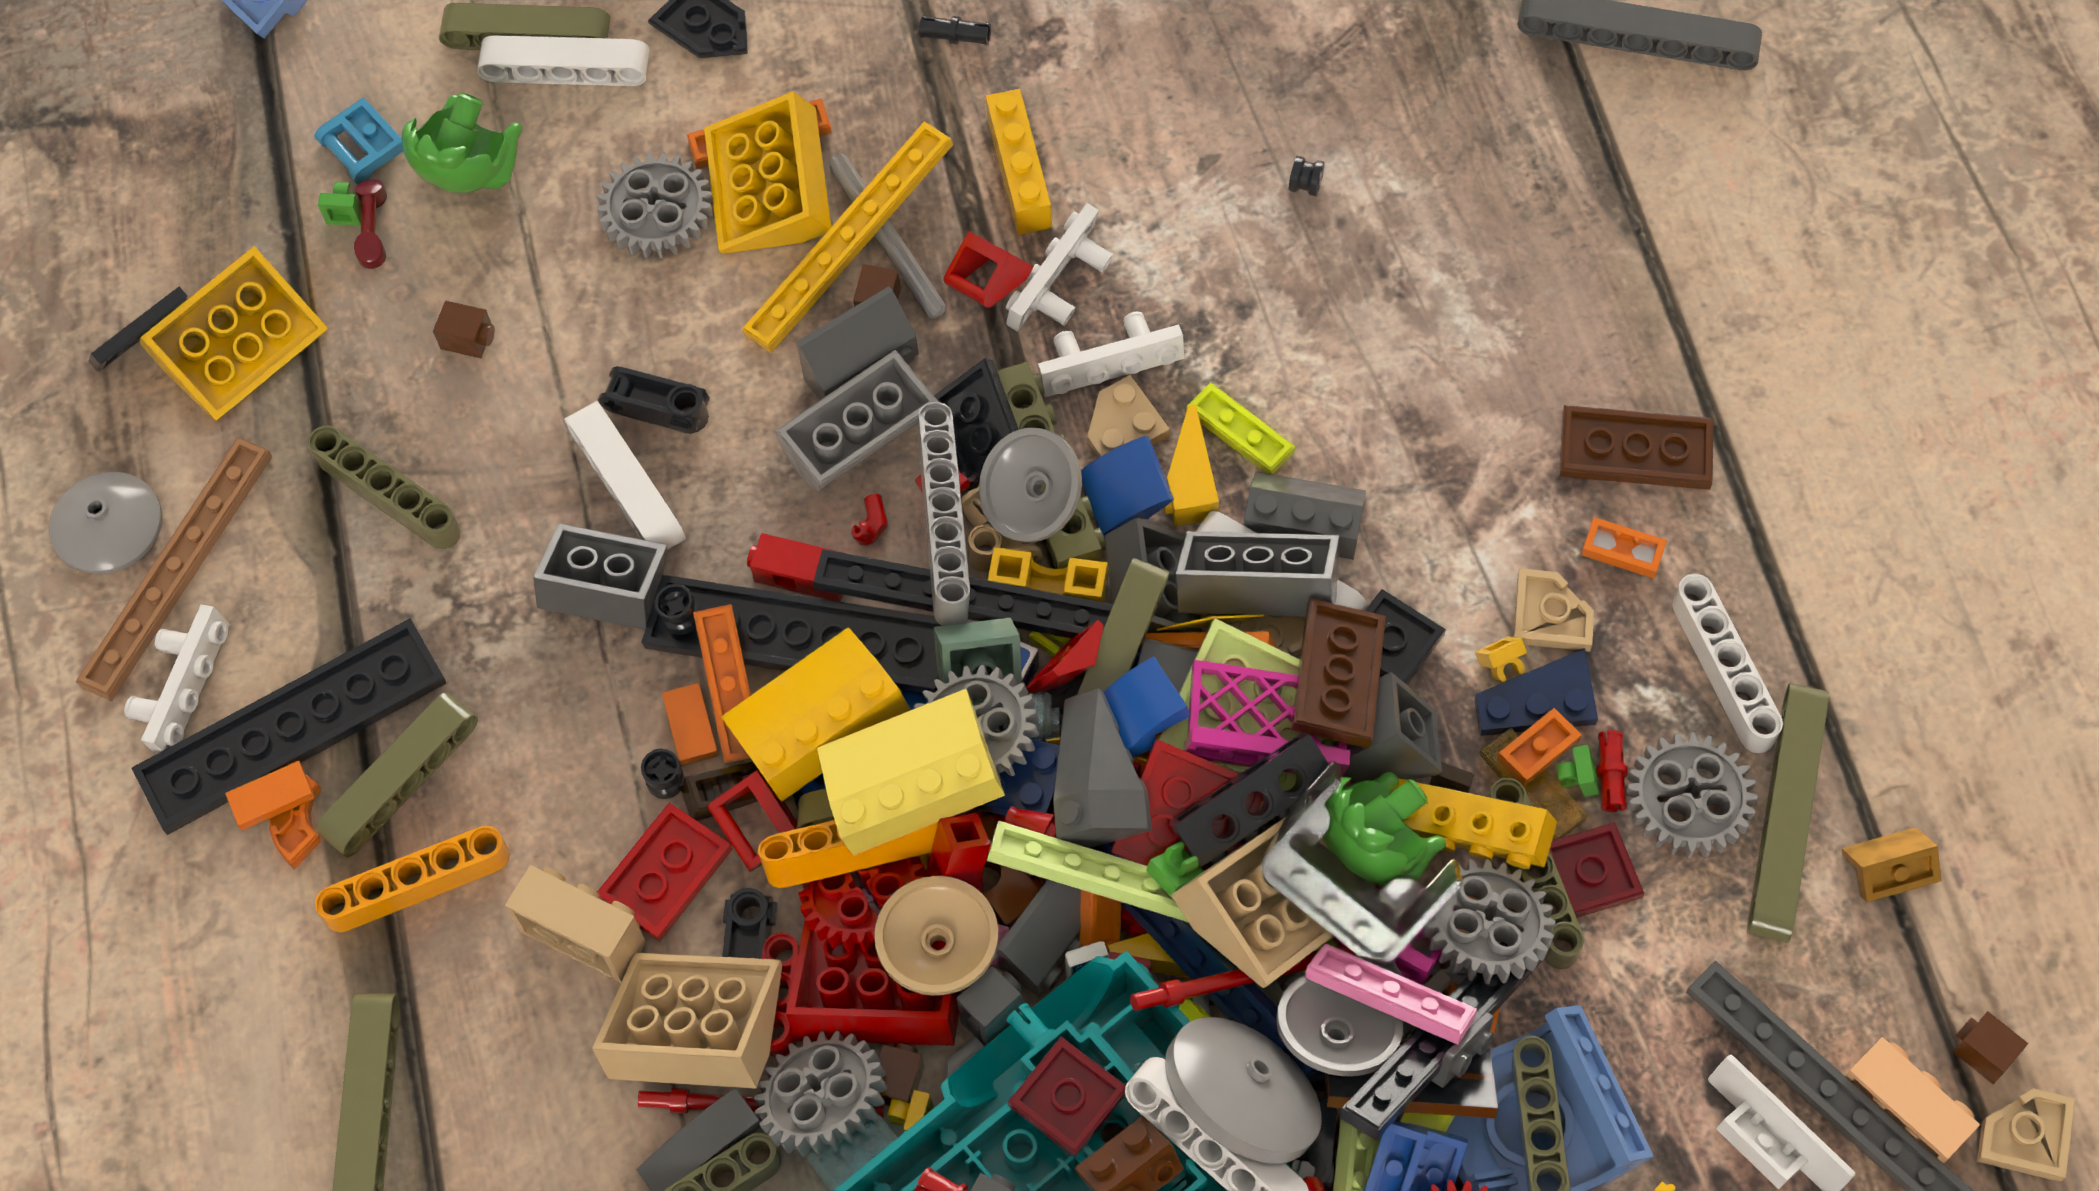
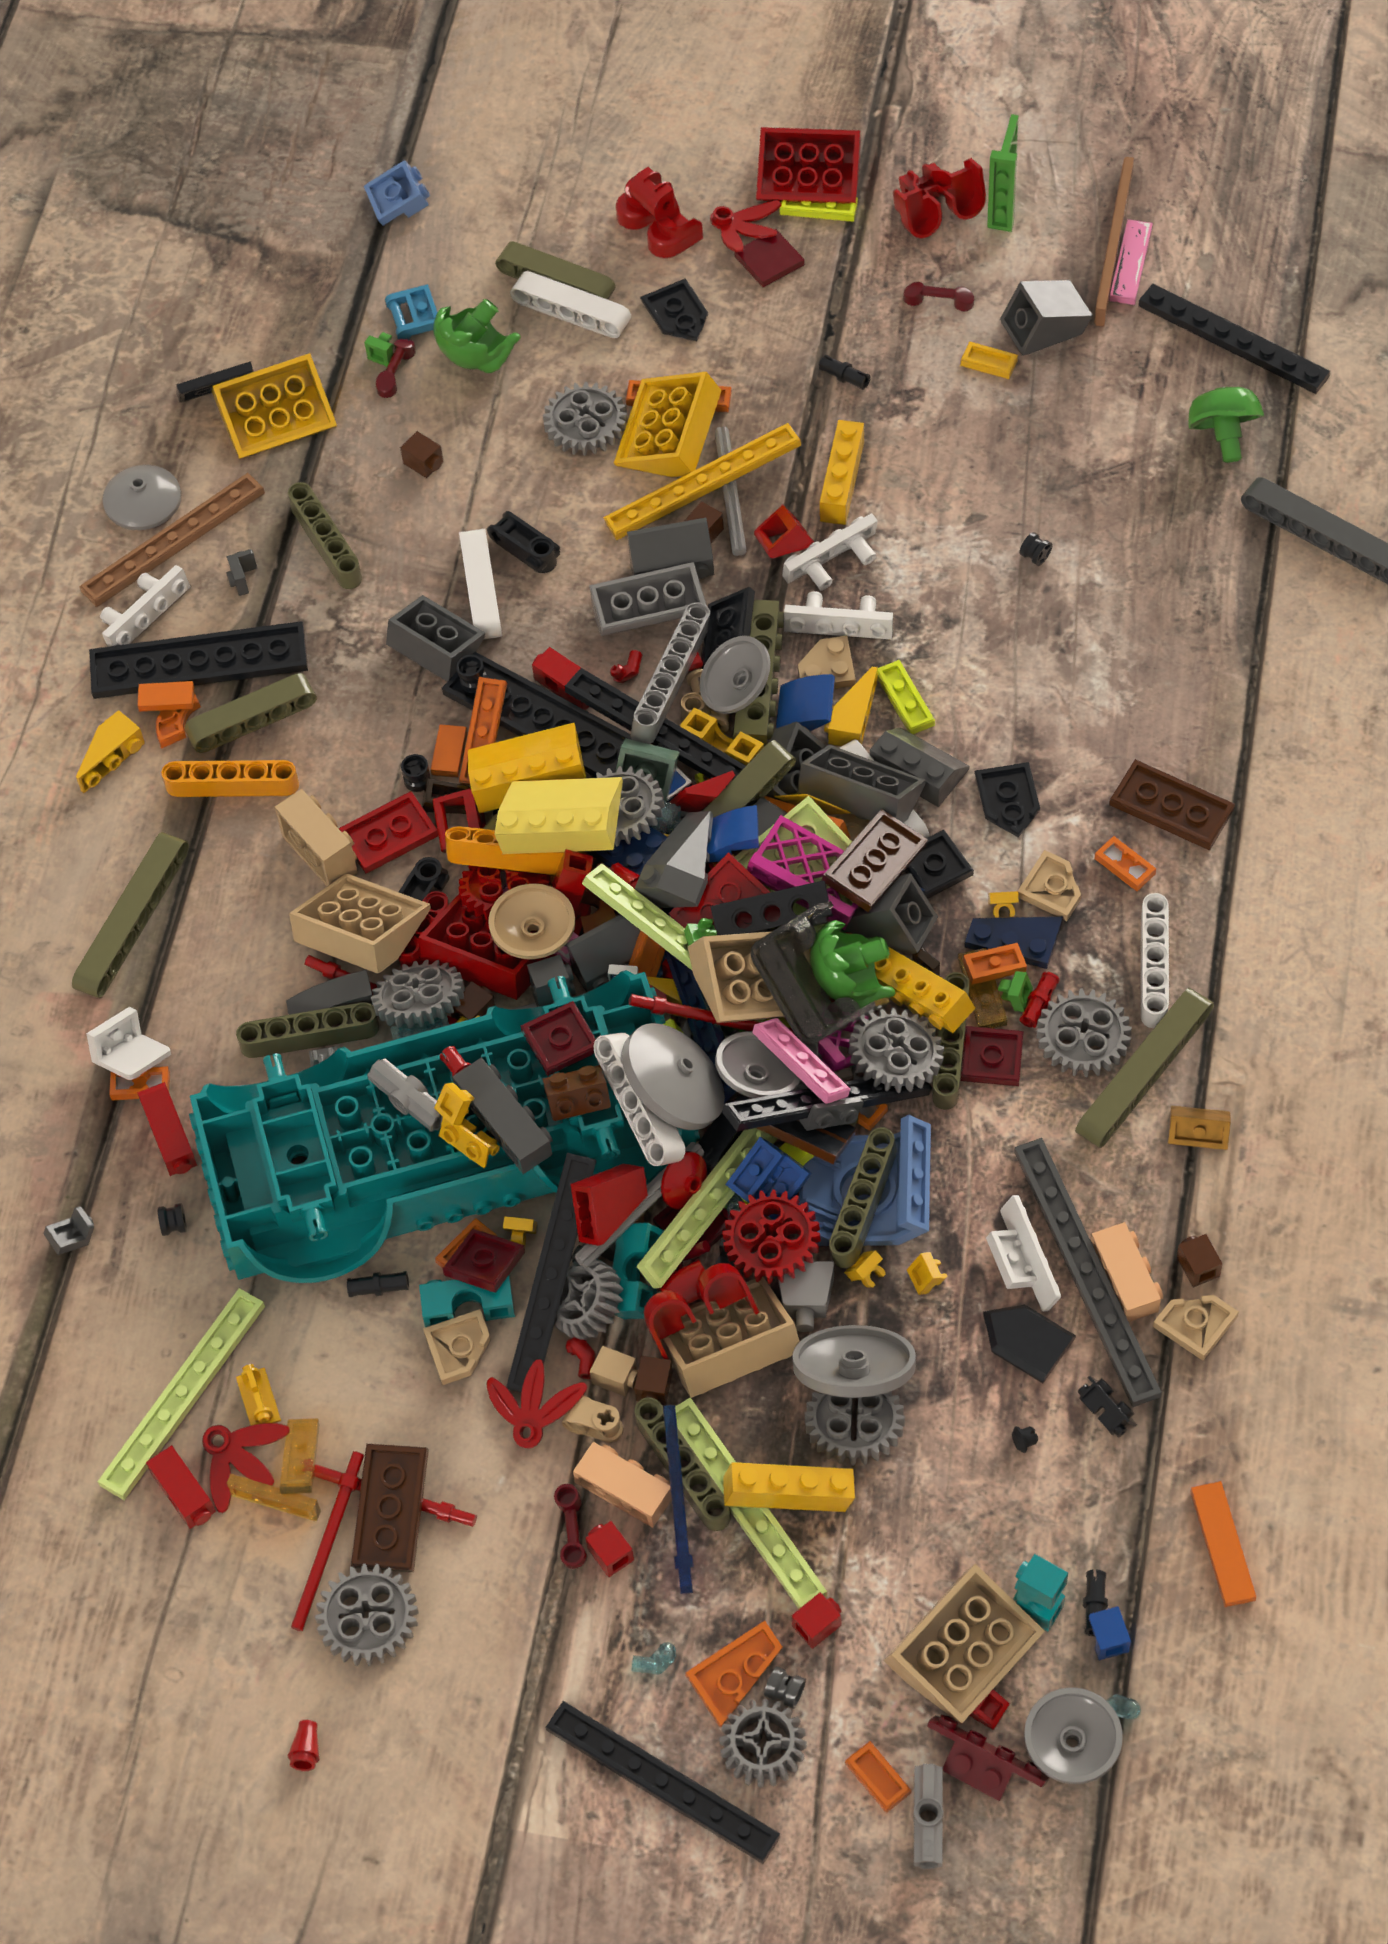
camera: 25 degrees right, 5 degrees down
none -> yellow slope [76,710,145,794]
none -> dark grey bracket [226,549,257,596]
none -> black tile [974,762,1040,838]

